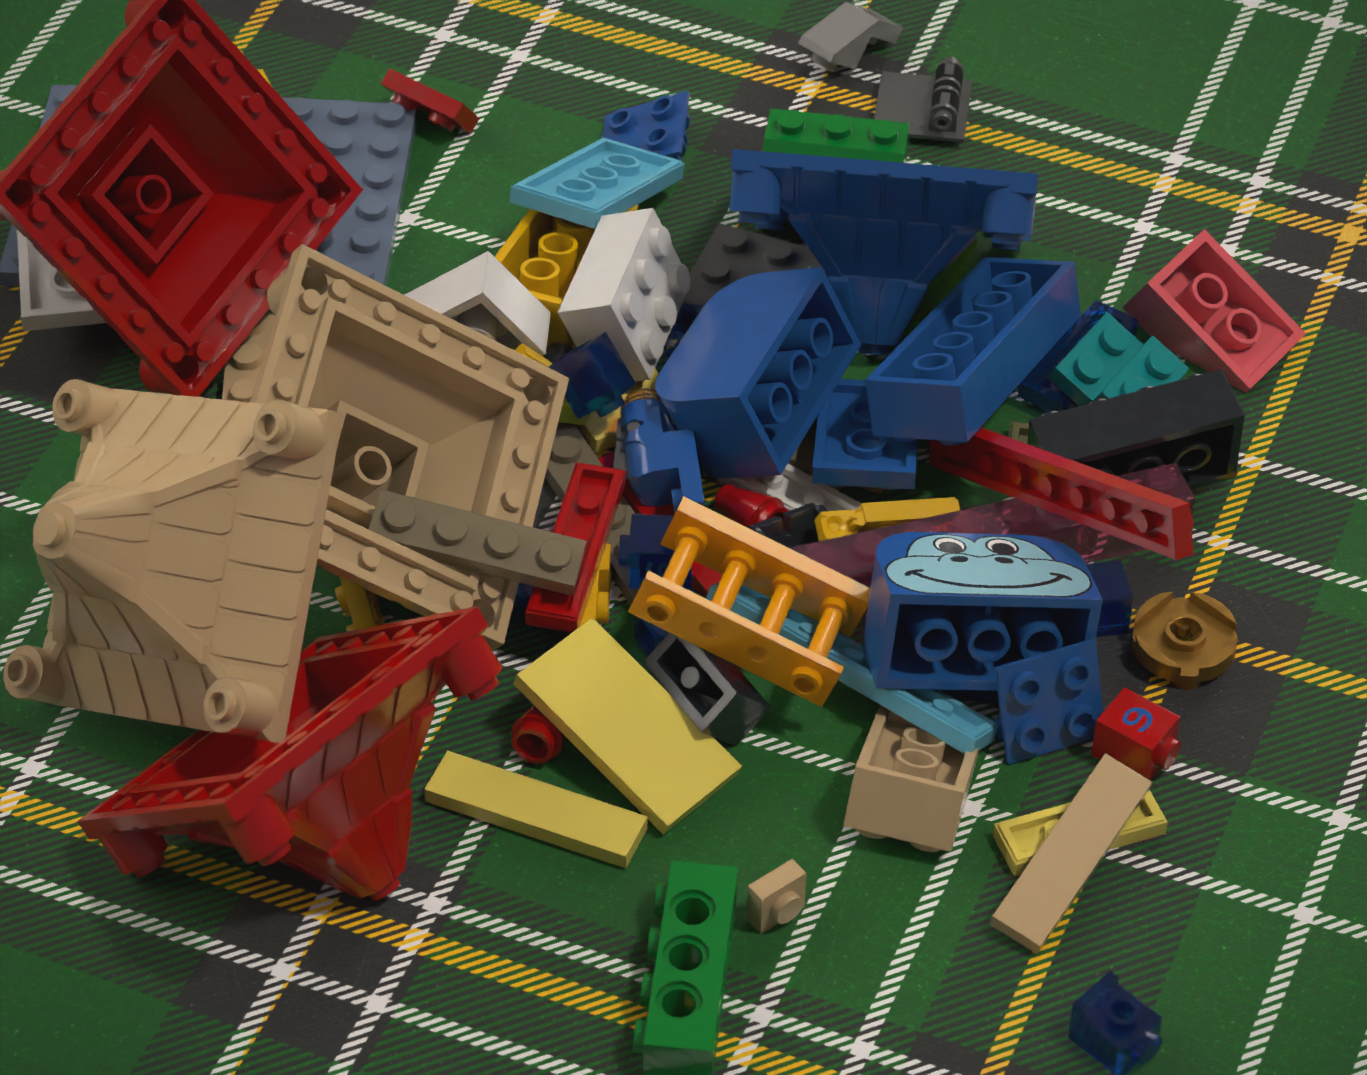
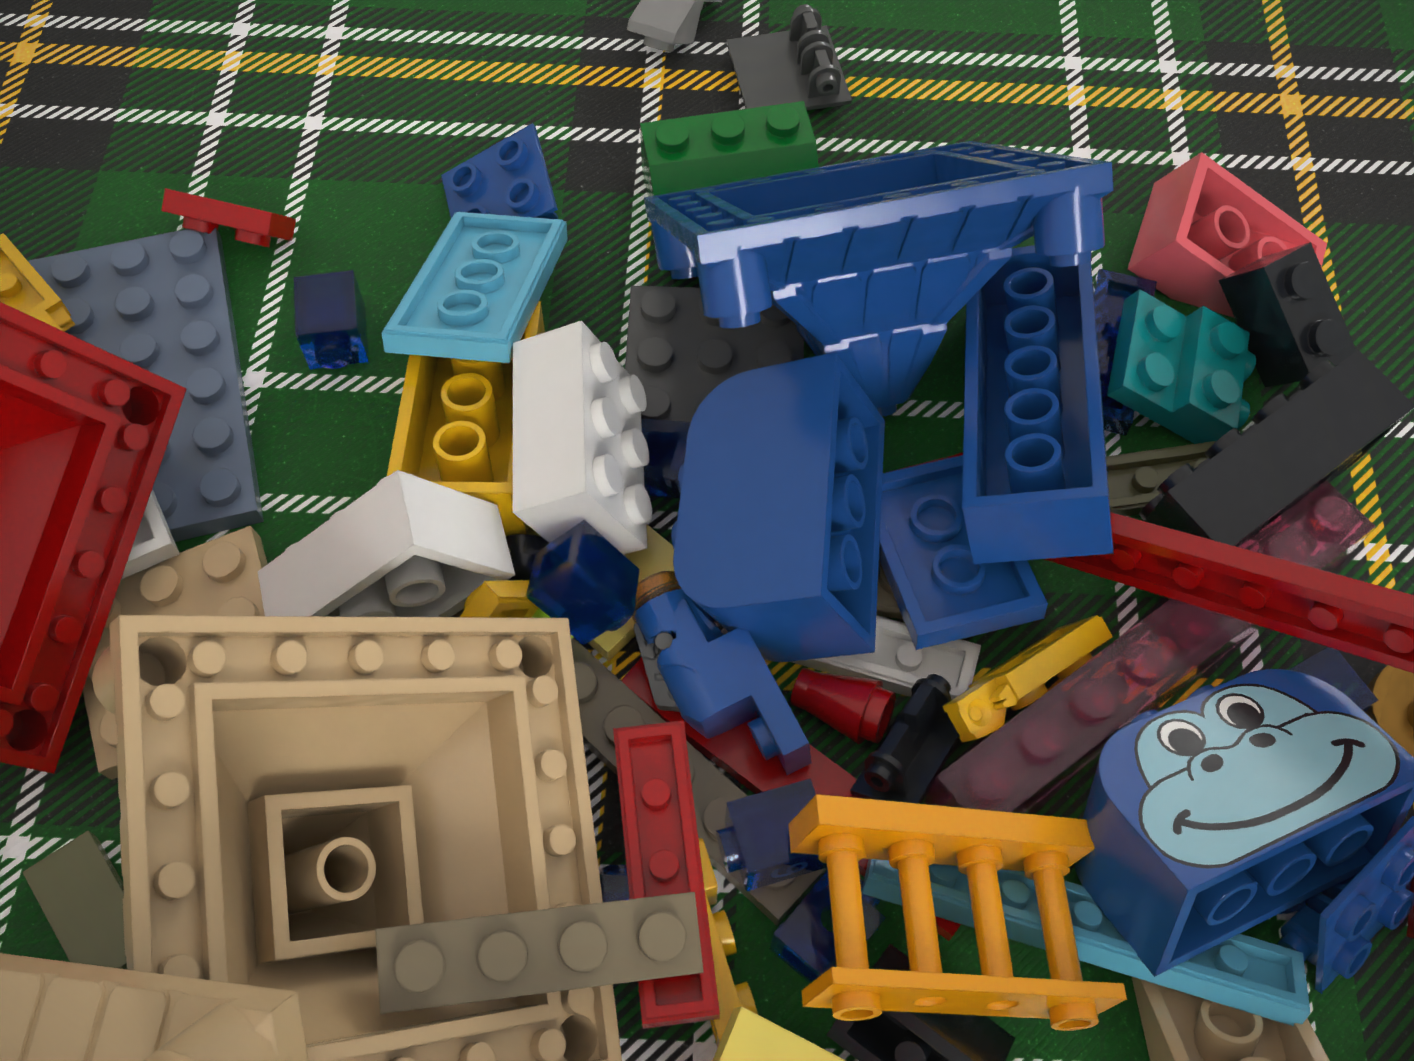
camera: 20 degrees left, 15 degrees up
none -> clear blue brick [294,270,369,369]
none -> black brick [1219,242,1357,387]

